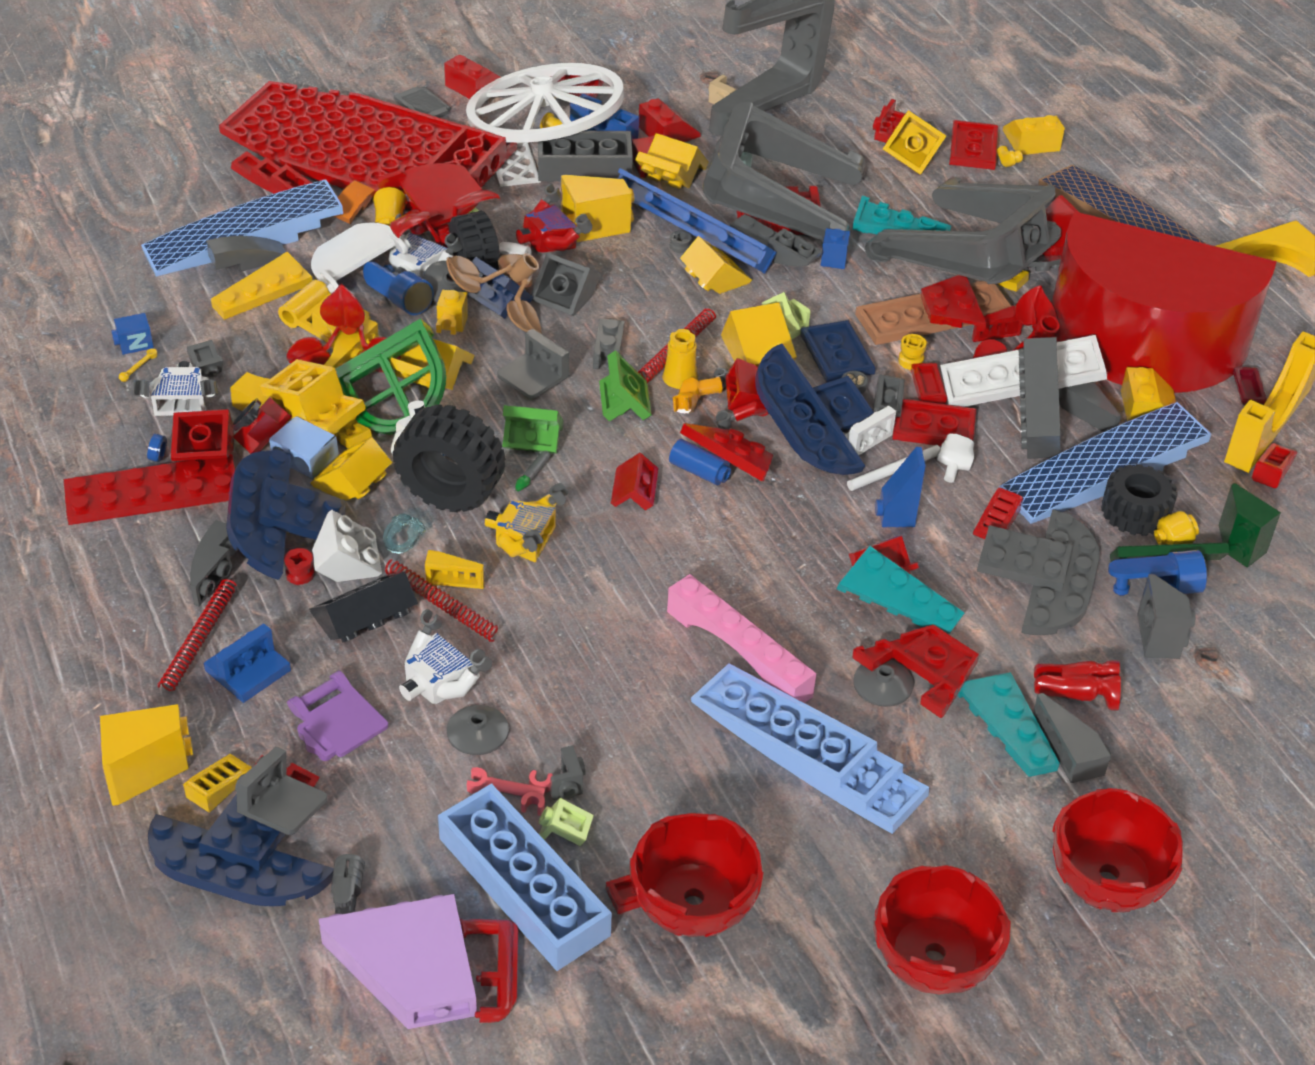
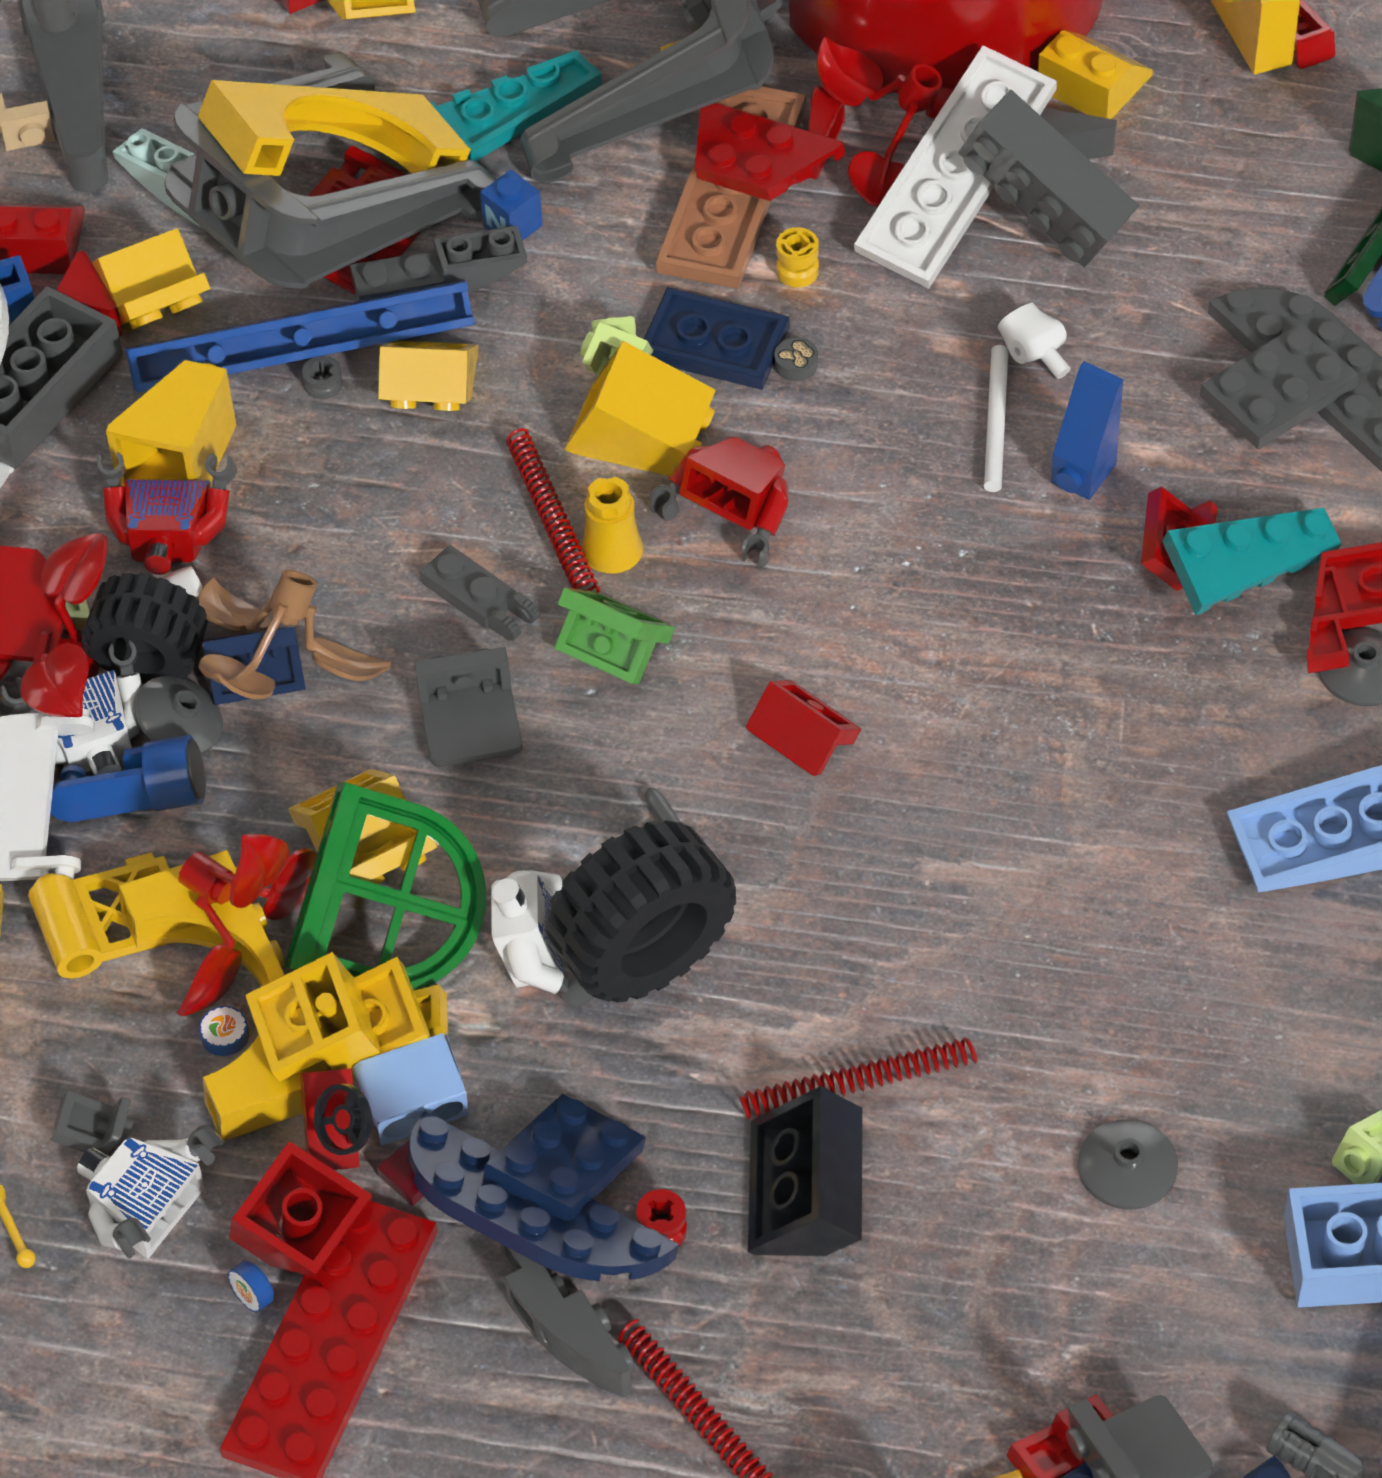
camera: 50 degrees left, 10 degrees up
blue bracket [204,623,291,703] -> none
medium lavender piece [287,670,388,761] -> none
yellow slope [310,437,392,501] -> none
white slope [312,510,382,582] -> none
clear light blue piece [383,514,426,554] -> none
white torso [399,609,492,704] -> none
yellow slope [425,550,484,589] -> none
yellow brick [436,290,468,335] -> none
coral bar [467,767,553,816] -> none
torso [485,483,568,562] -> none
bright green bracket [502,405,564,454] -> none
dark grey slope [531,253,600,316] -> none
dark grey bracket [550,745,586,800] -> none
bright pink arch [667,574,816,703] -> none
blue brick [669,439,731,486] -> none
light orange arm [673,377,722,413] -> none
red wing [680,423,773,481] -> none
dark blue plate [755,343,874,475] -> none
white bracket [845,406,896,455] -> none
dark grey slope [872,374,905,418] -> none
red tile [892,399,976,446] -> none
red tile [911,363,947,404] -> none
red slope [973,488,1023,539] -> none
slope [999,402,1211,524] -> none
black tyre [1101,464,1177,536] -> none
yellow head [1154,511,1199,545] -> none
none -> yellow arch [198,80,471,176]

